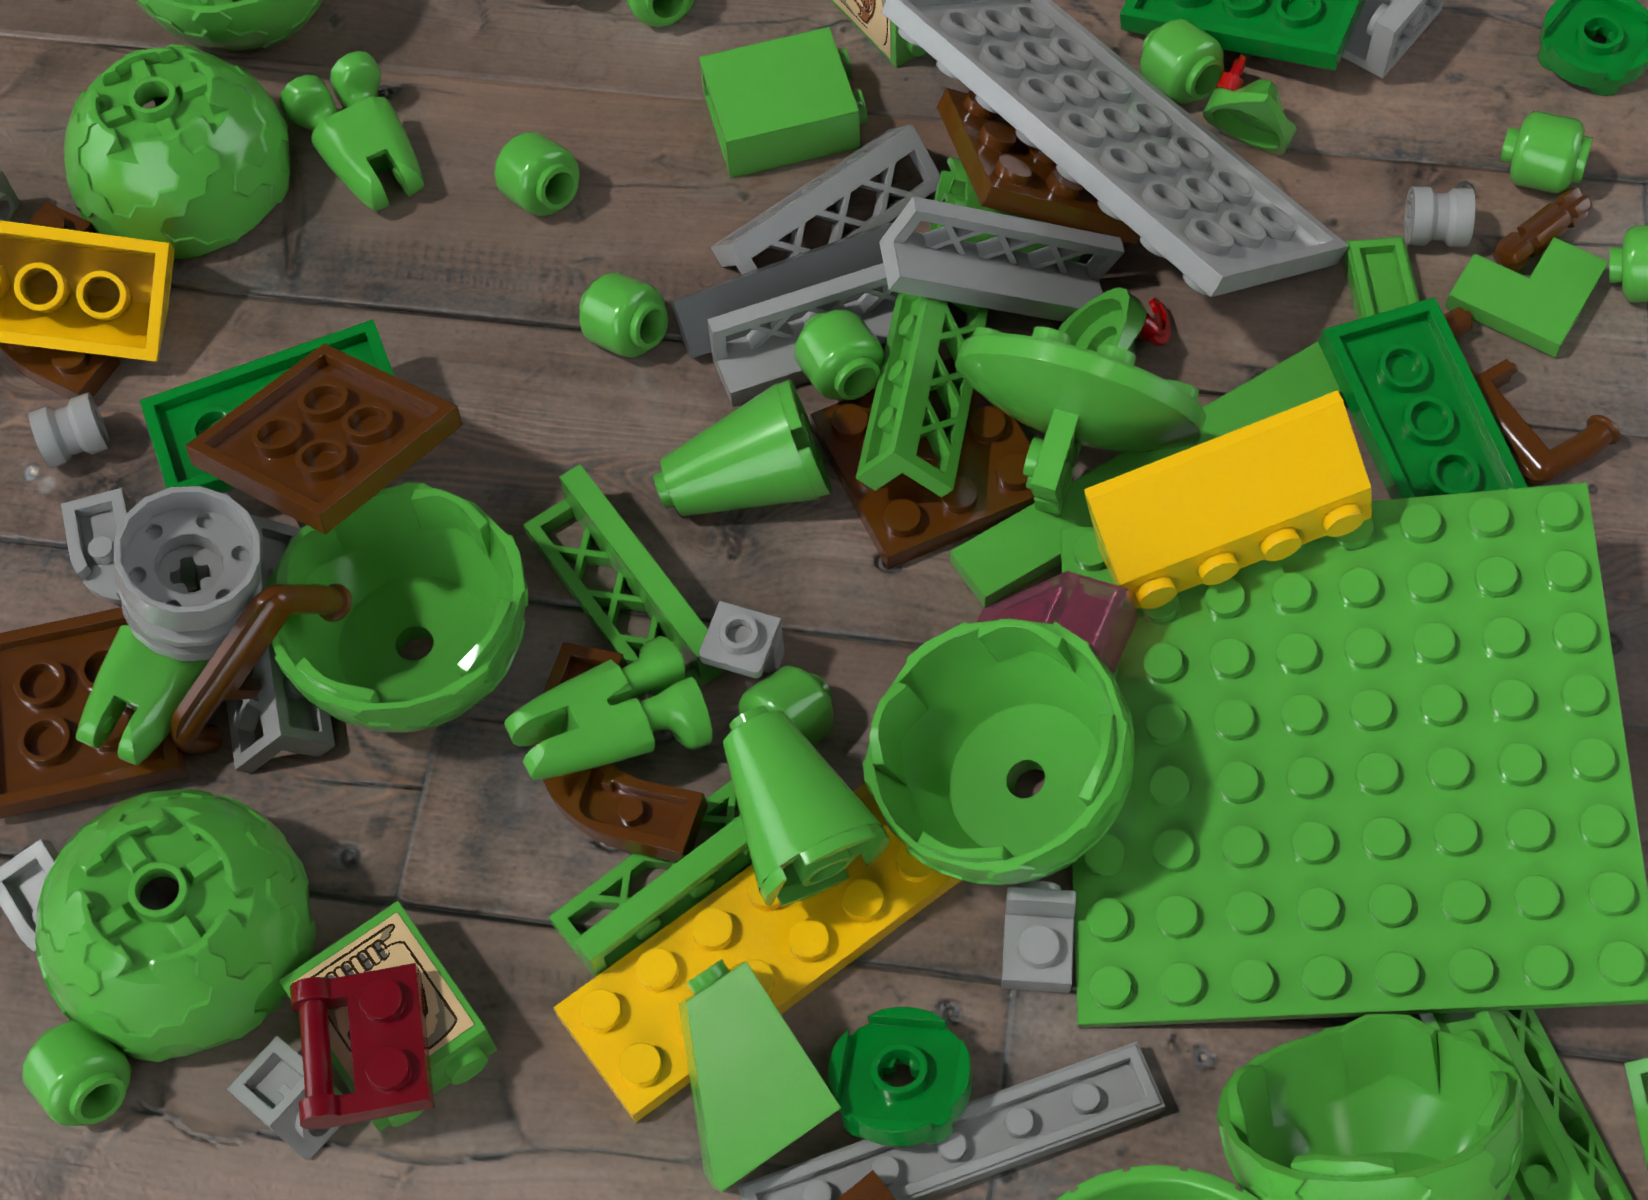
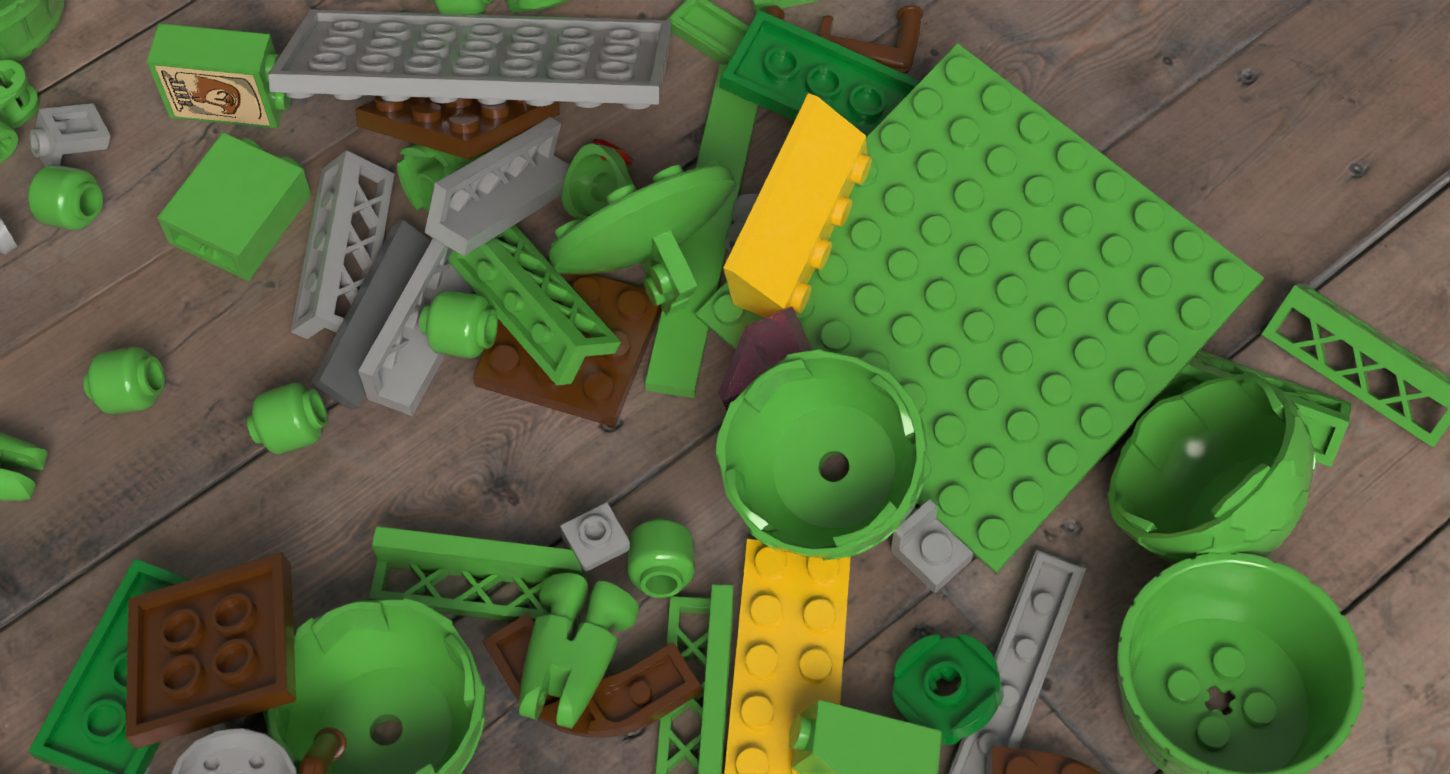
camera: 50 degrees left, 0 degrees up
bright green cone [653,380,832,516] -> none
bright green cone [723,706,890,906] -> none

